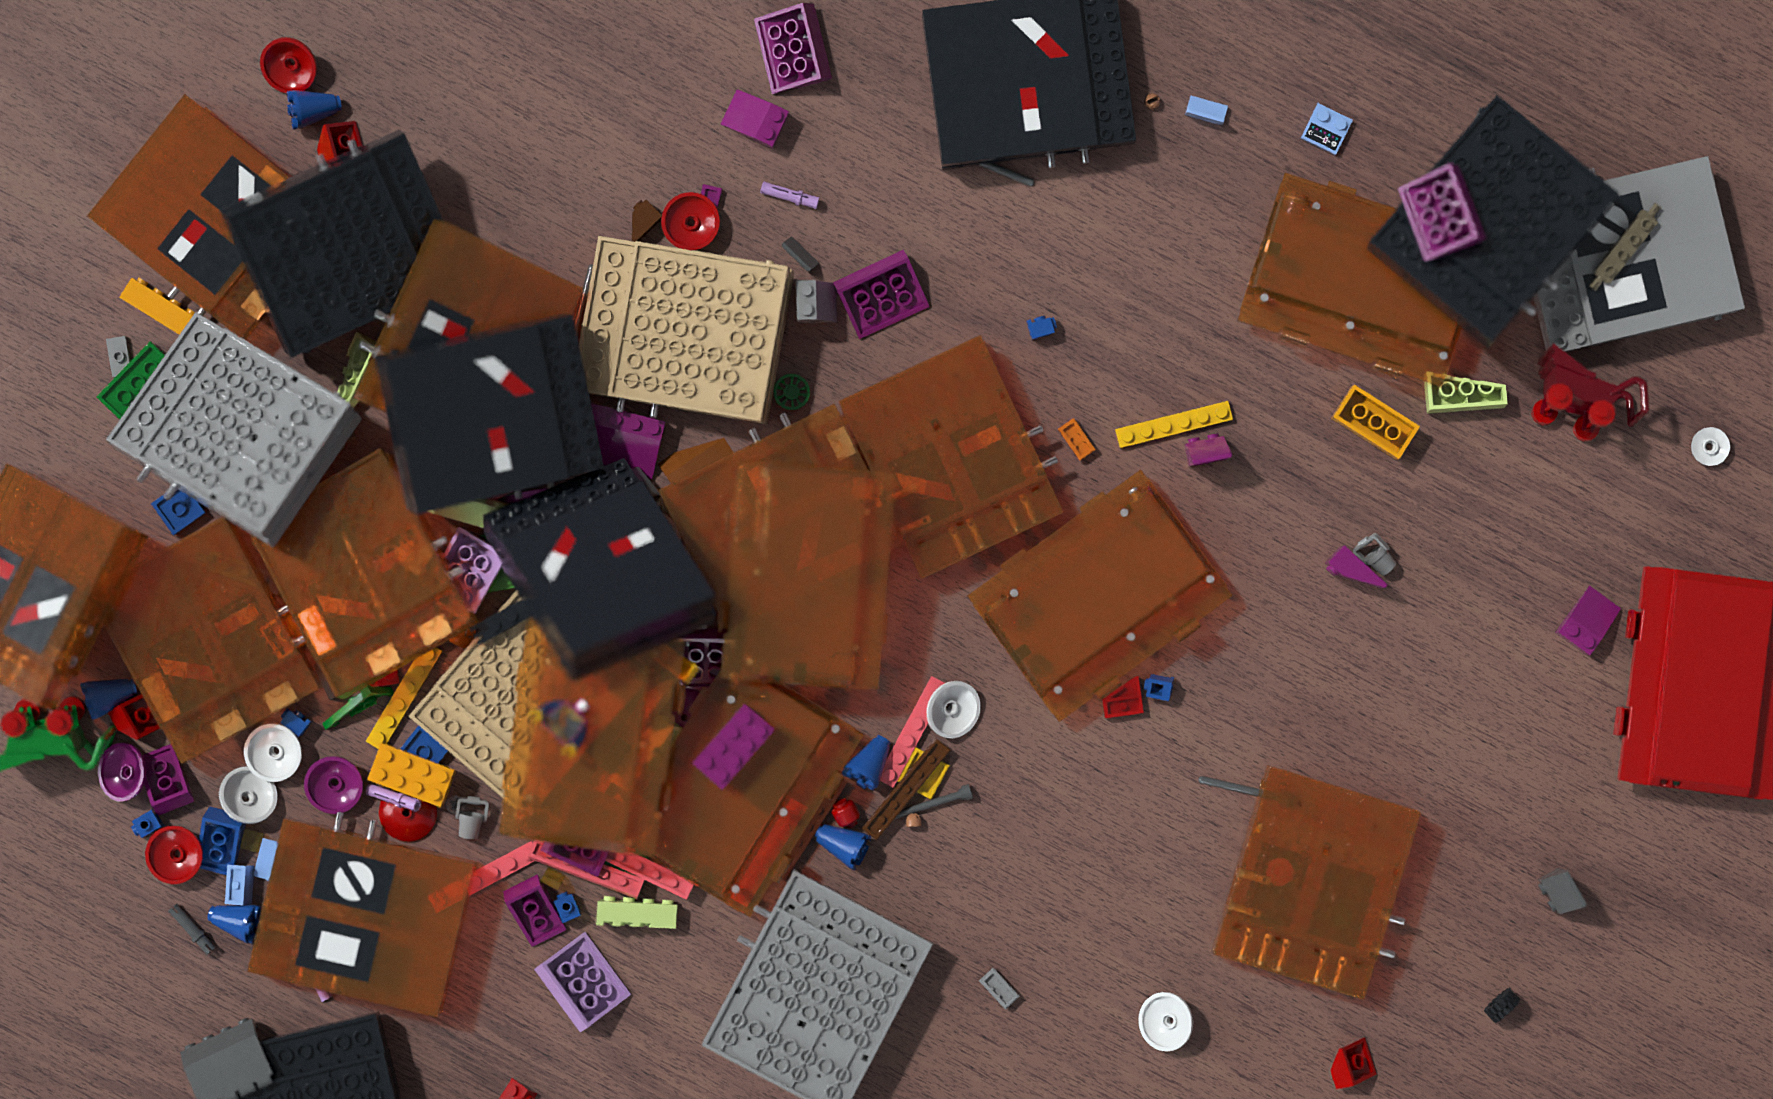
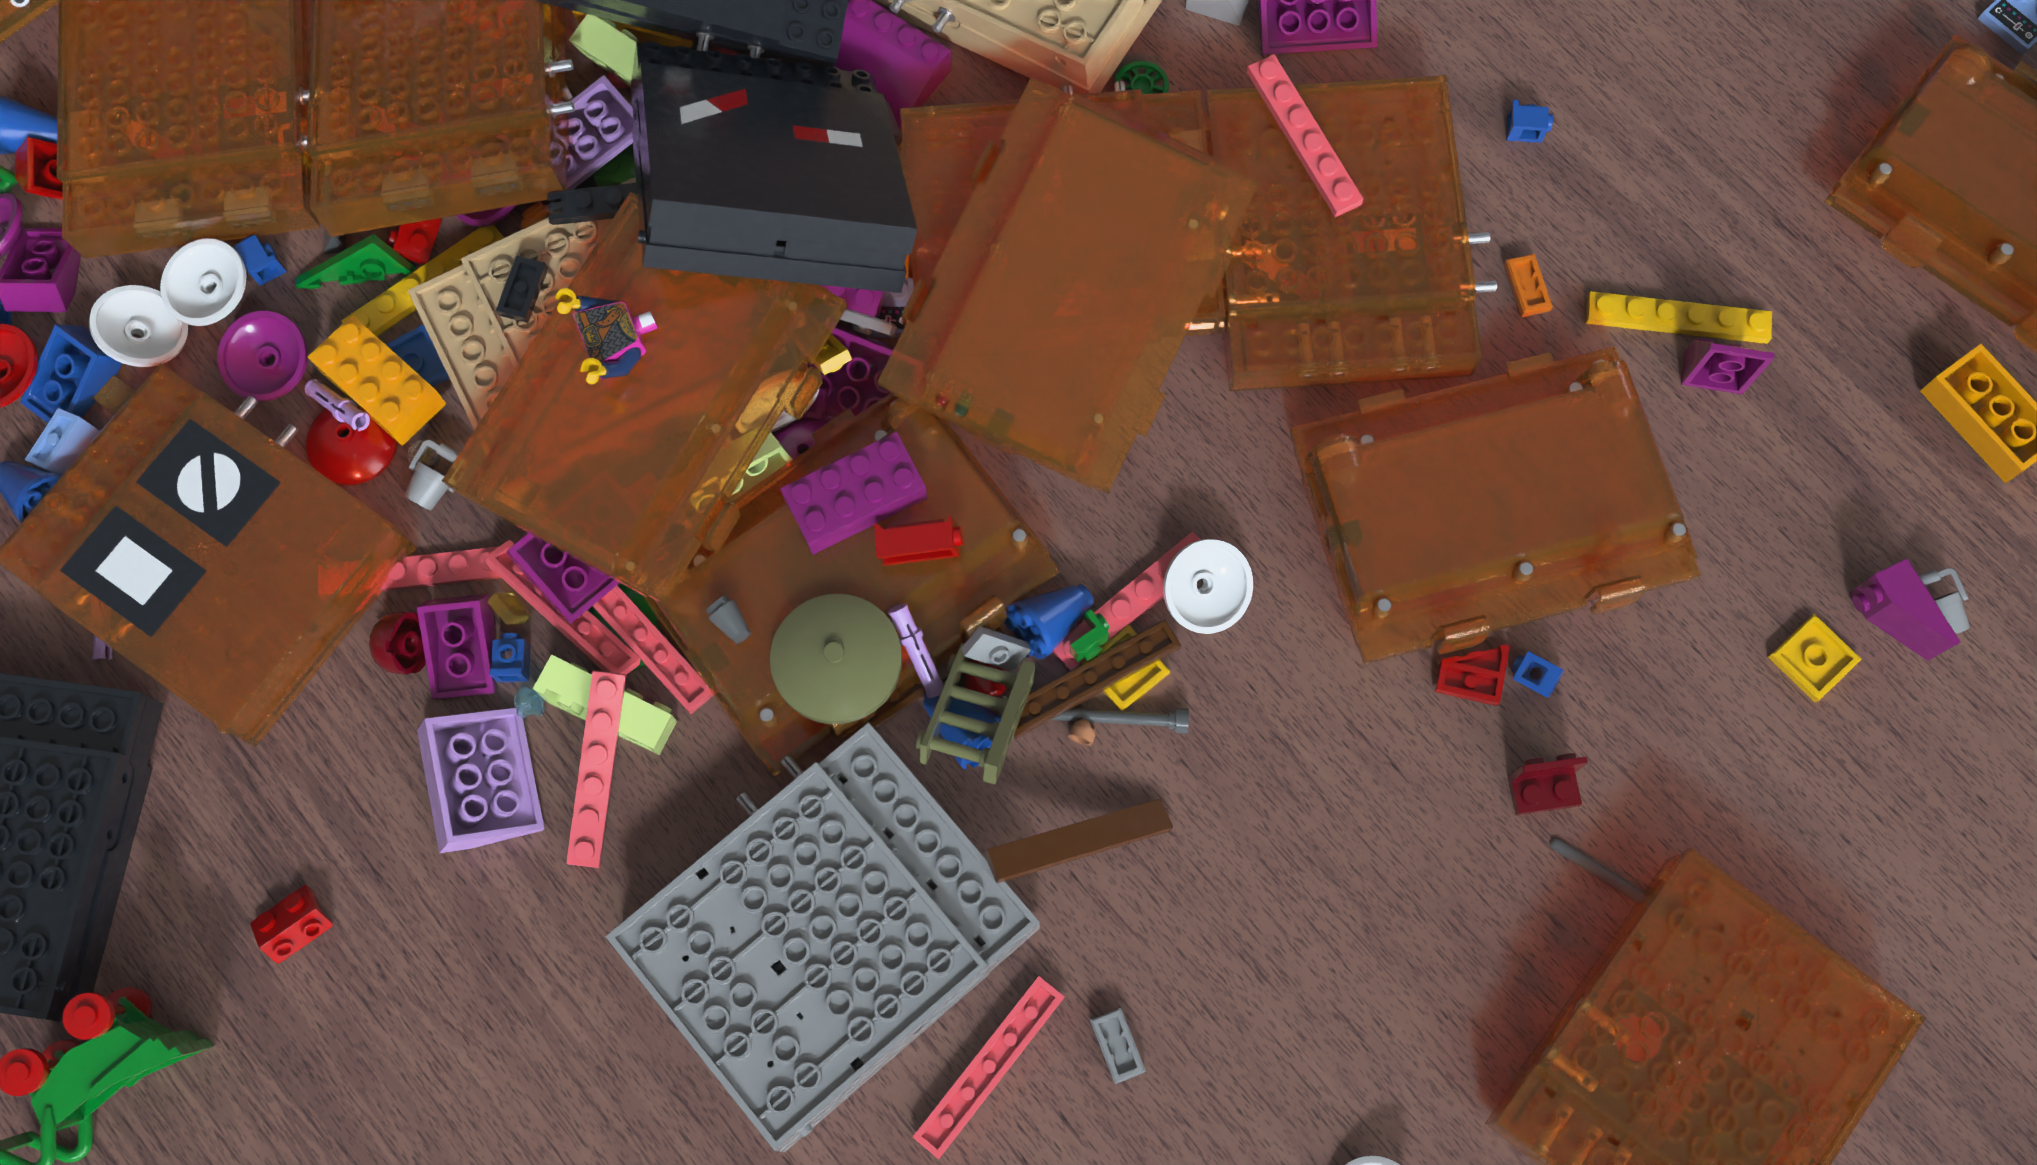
camera: 25 degrees right, 15 degrees down
none -> dark red cylinder [369,612,426,675]
none -> black plate [496,256,548,323]
none -> clear light blue plate [514,687,545,718]
none -> coral plate [566,670,627,868]
none -> dark grey cone [706,595,752,645]
none -> olive dish [770,594,902,724]
none -> red window [874,516,964,566]
none -> lavender pin [888,603,944,698]
none -> coral plate [912,976,1065,1159]
none -> olive fence [916,643,1035,785]
none -> light grey plate [961,626,1031,672]
none -> reddish brown tile [984,799,1173,884]
none -> green bracket [1070,609,1110,663]
none -> coral plate [1247,54,1364,217]
none -> dark red bracket [1508,753,1588,816]
none -> yellow tile [1768,614,1862,703]

